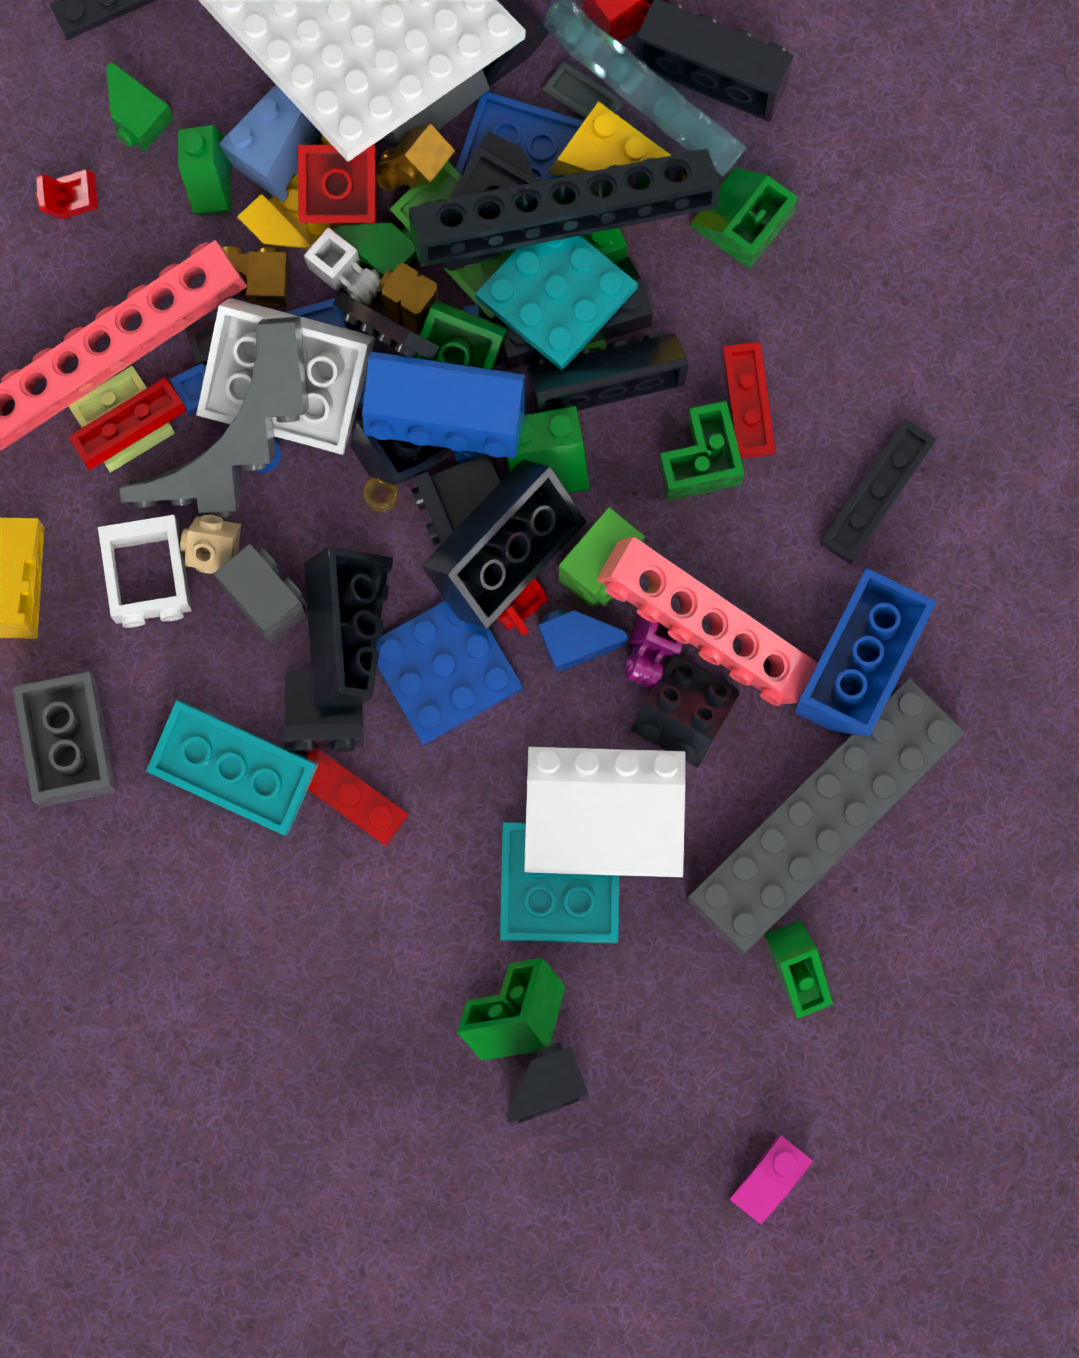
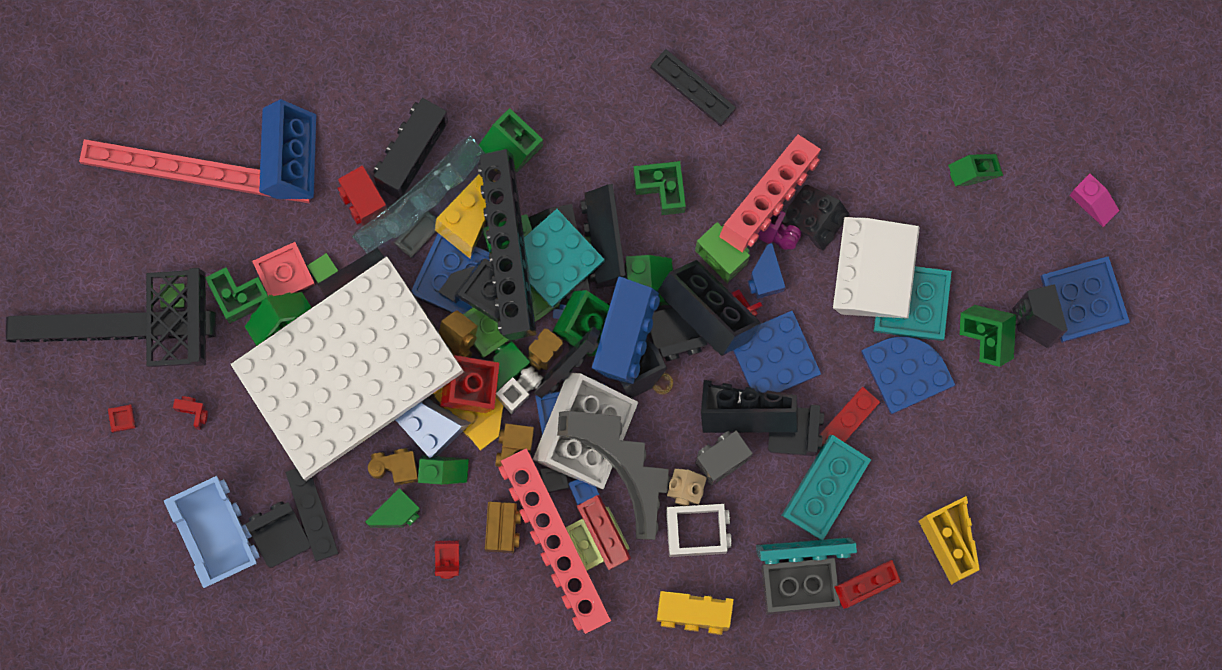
camera: 90 degrees left, 0 degrees up
dark grey brick [687,678,966,957] -> none
red plate [722,342,775,459] -> none
blue slope [795,568,937,737] -> none
none -> pearl gold brick [368,448,418,486]
none -> pearl gold brick [485,502,521,553]
none -> teal plate [756,537,857,564]
none -> red tile [834,560,901,609]
none -> blue plate [861,337,955,415]
none -> yellow wedge [919,496,980,585]
none -> blue plate [1041,256,1130,343]

